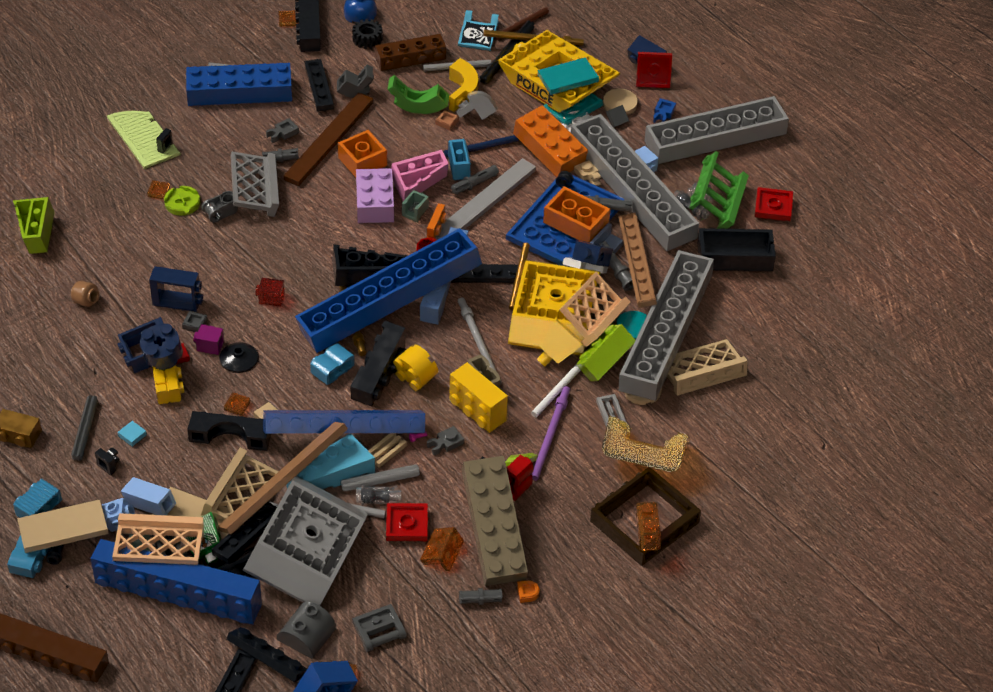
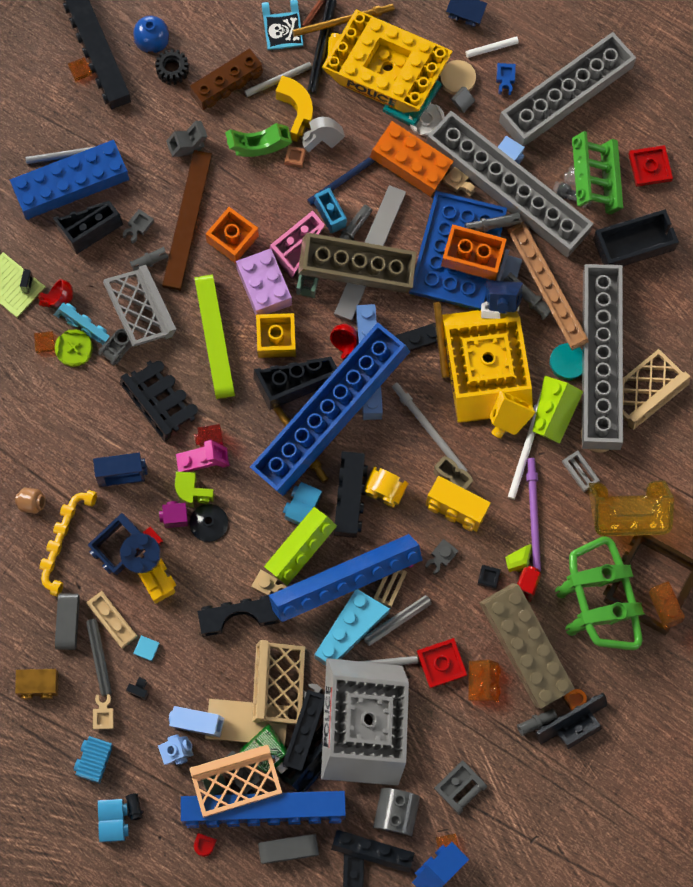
camera: 20 degrees left, 25 degrees up
tan tile [17,500,108,553] -> none
dark grey tile [182,311,208,332] -> none
medium nougat tile [217,422,348,534] -> none
clear orange tile [224,392,250,416] -> none
black plate [304,59,334,112] -> none
clear piece [356,485,401,505] -> none
orange plate [427,203,447,239] -> none
teal tile [537,57,599,95] -> none
black bush [556,171,574,188] -> none
light nougat fence [559,272,630,347] -> none
red plate [636,52,673,88] -> none
none -> red piece [38,279,73,307]
none -> yellow bar [39,490,97,597]
none -> black wedge [53,201,123,254]
none -> medium azure wing [53,303,110,345]
none -> dark grey beam [55,593,80,650]
none -> tan tile [86,591,138,649]
none -> tan plate [93,694,114,730]
none -> black fence [120,360,198,442]
none -> lime brick [175,472,214,508]
none -> dark pink bracket [176,440,230,472]
none -> lime beam [194,274,235,399]
none -> red tile [194,833,217,857]
none -> yellow brick [256,313,296,358]
none -> dark grey beam [258,834,319,864]
none -> lime brick [264,507,337,586]
none -> dark tan brick [298,233,417,293]
none -> white bar [465,37,519,58]
none -> black bracket [536,693,608,749]
none -> bright green piece [555,536,645,650]

